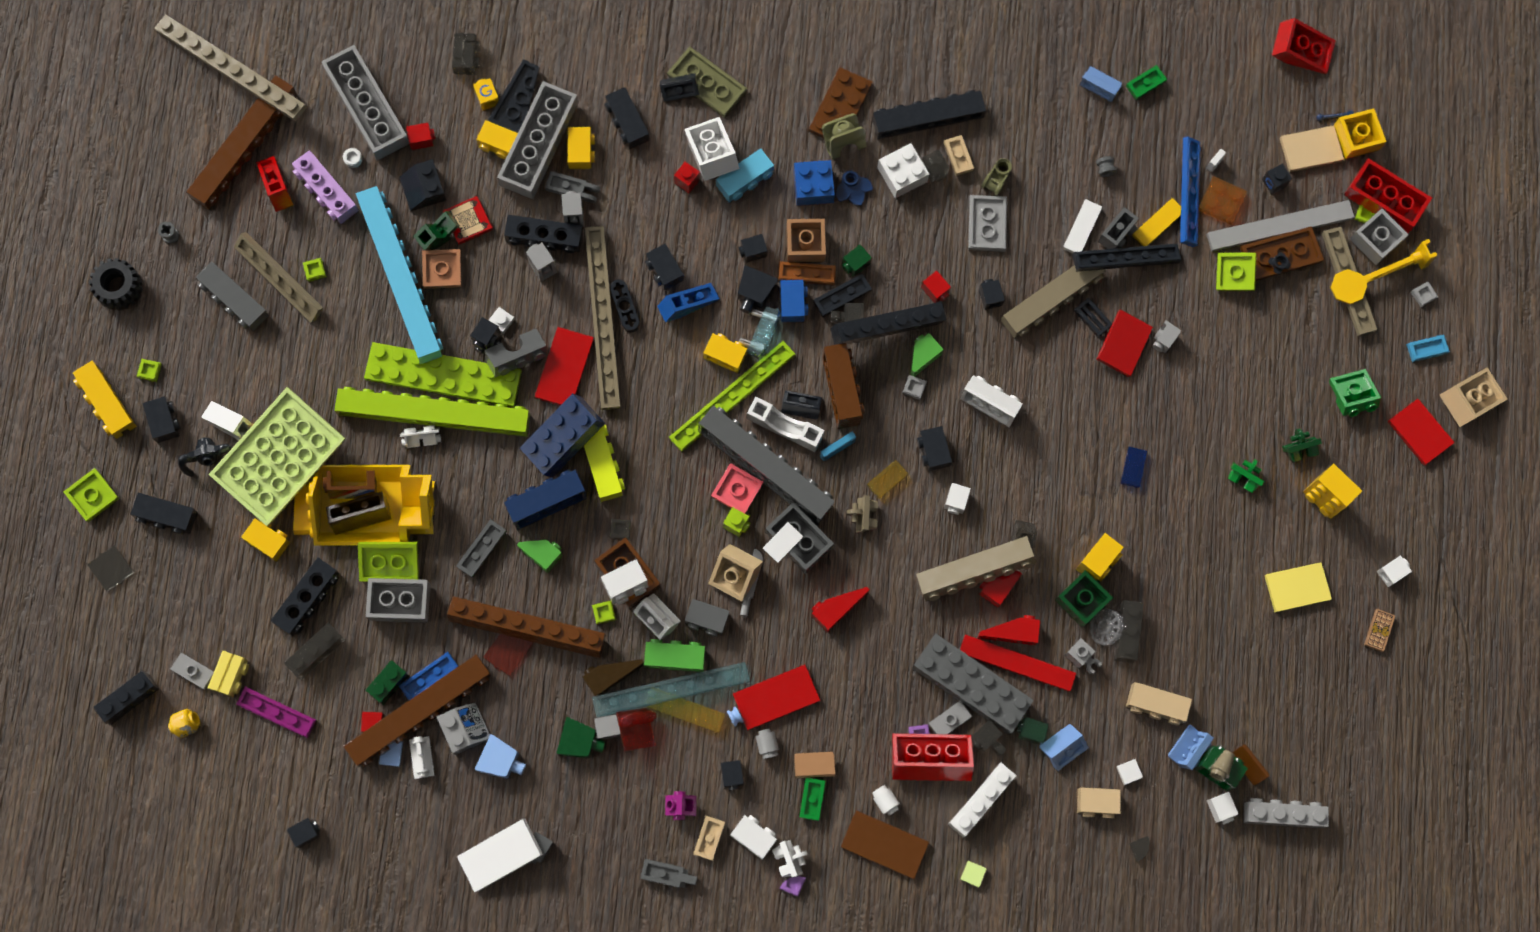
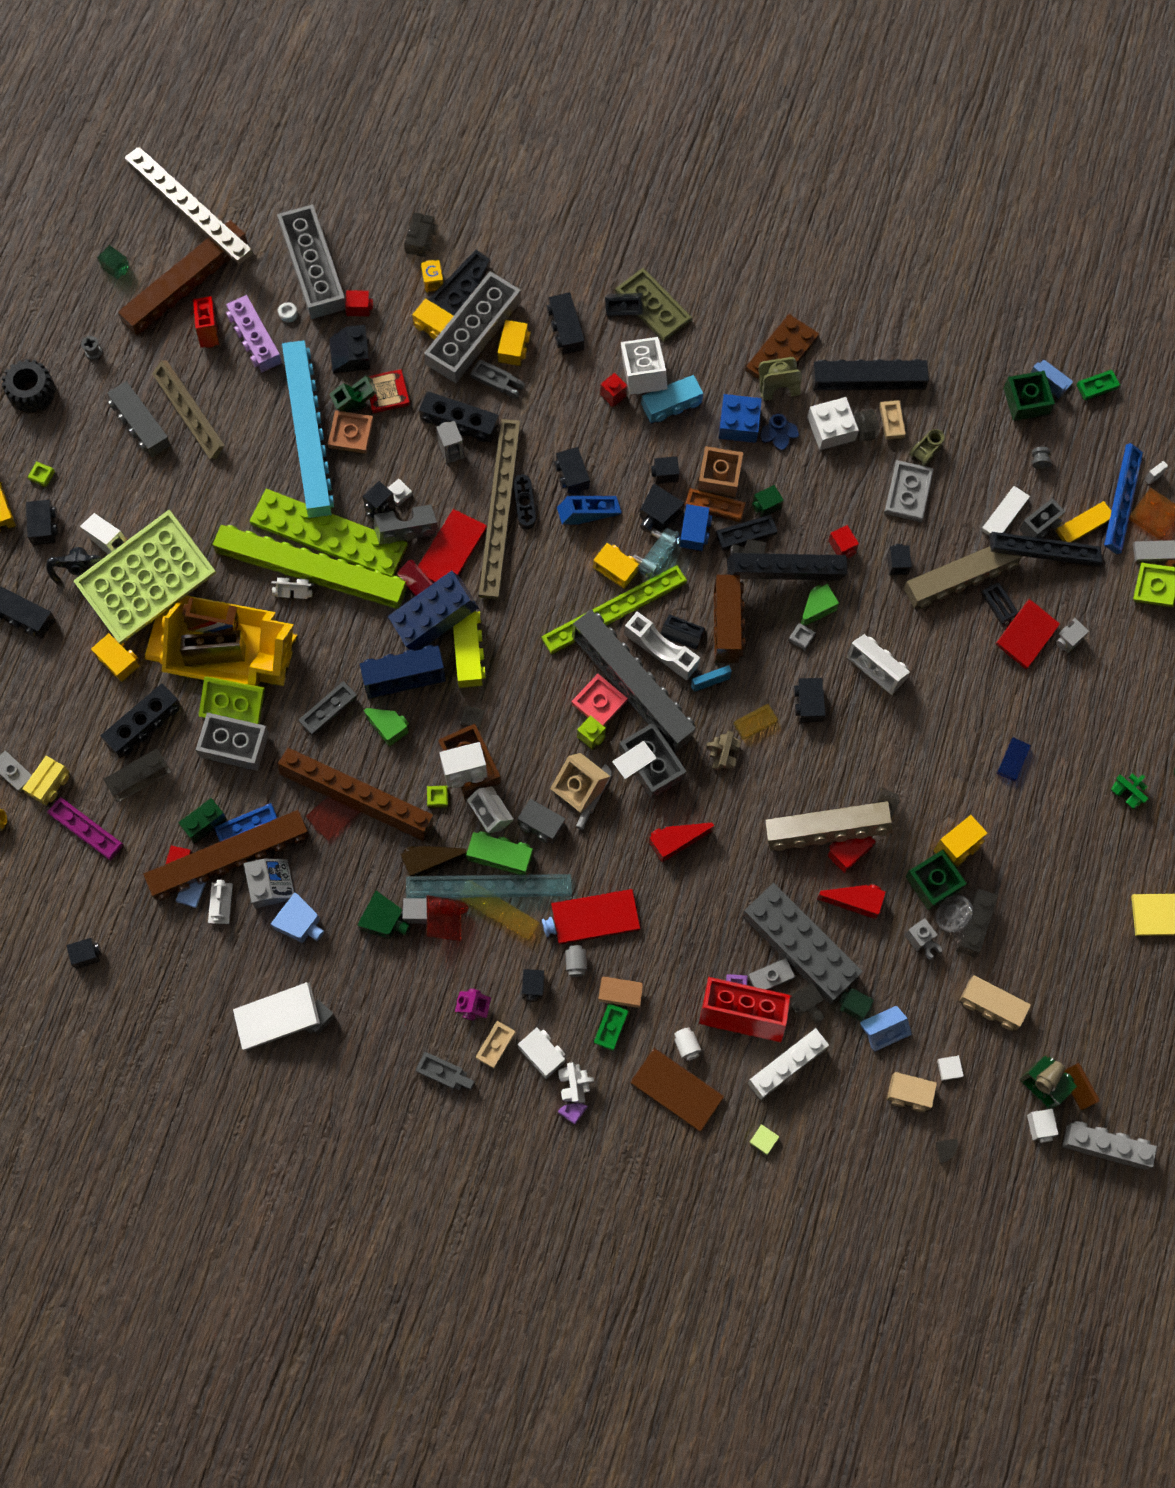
camera: 15 degrees right, 5 degrees down
lime tile [303,258,326,282] -> none
light grey brick [562,191,584,227] -> none
white brick [944,483,971,515] -> none
red tile [960,634,1076,692] -> none
medium blue bracket [1168,725,1214,770] -> none
none -> clear green brick [97,245,130,280]
none -> dark red tile [397,560,433,596]
none -> dark green brick [1003,370,1055,421]

